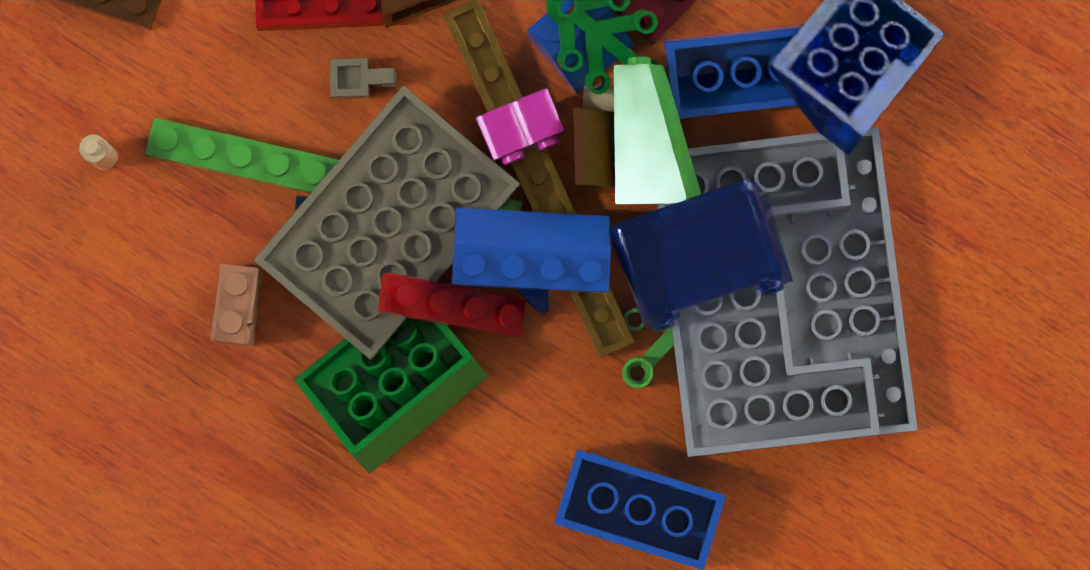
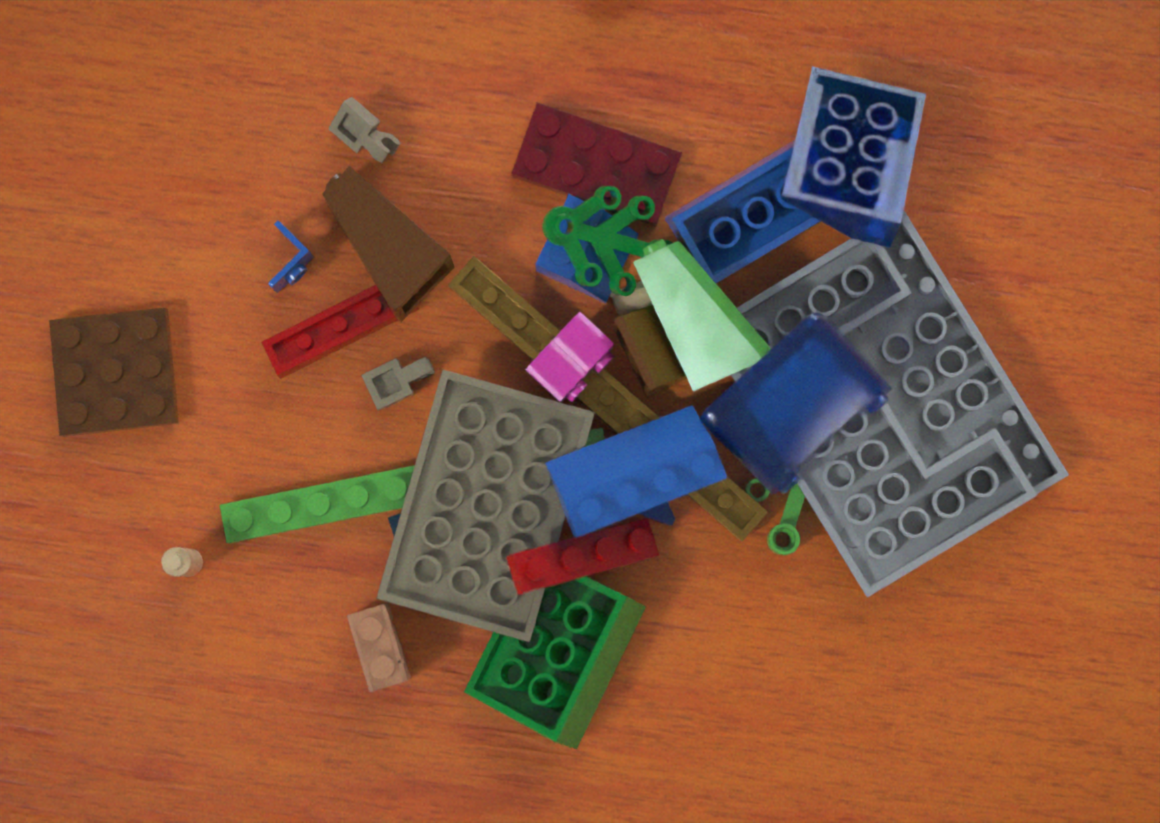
camera: 25 degrees left, 0 degrees up
blue brick [554,449,726,570] -> none

